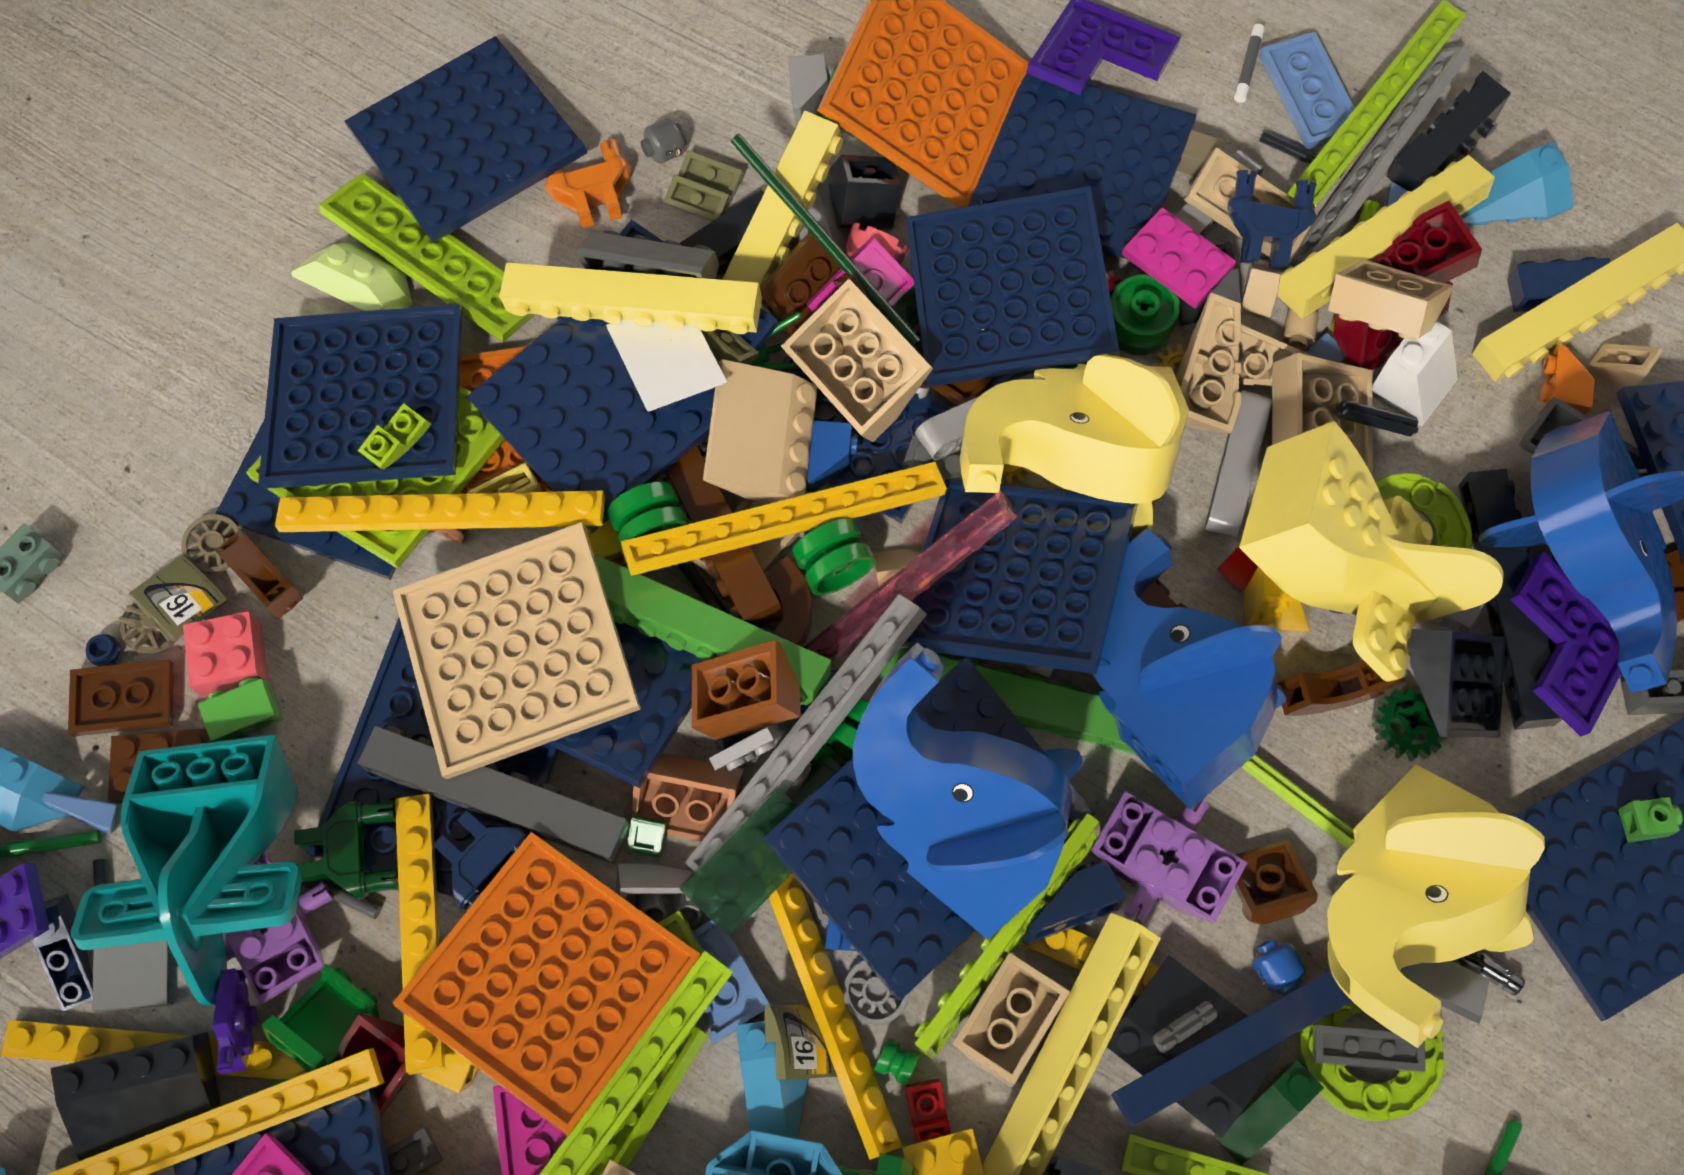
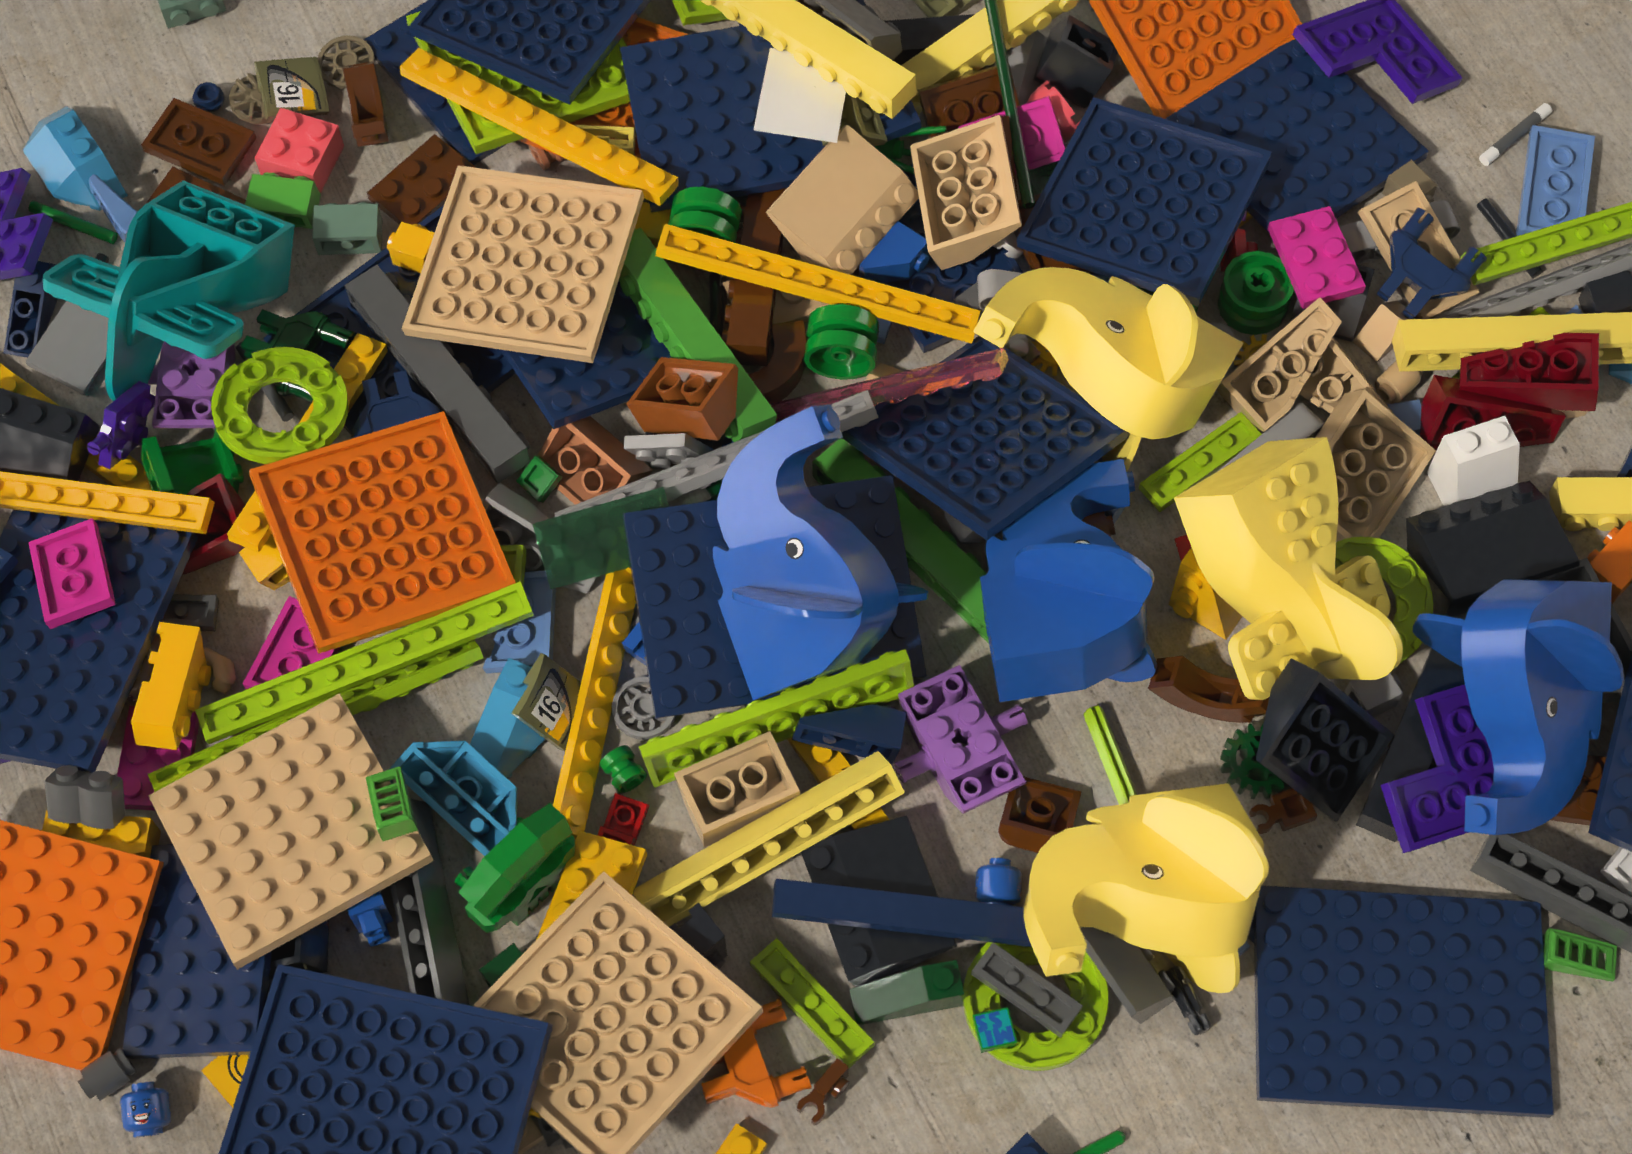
camera: 30 degrees right, 5 degrees down
lime slope [358,403,432,470] -> none
dark grey axle [1152,1001,1218,1053] -> none
tan slope [1328,259,1453,340] -> none
black axle [1335,400,1419,437] -> none
bright green brick [1618,797,1682,843] -> none
none -> lime plate [211,347,348,464]
none -> sand green brick [312,202,383,255]
none -> reddish brown plate [367,134,476,225]
none -> yellow brick [387,222,434,274]
none -> tile [972,1007,1017,1053]
none -> lime plate [1139,412,1261,512]
none -> reddish brown plate [1249,789,1317,834]
none -> black slope [1406,481,1580,605]

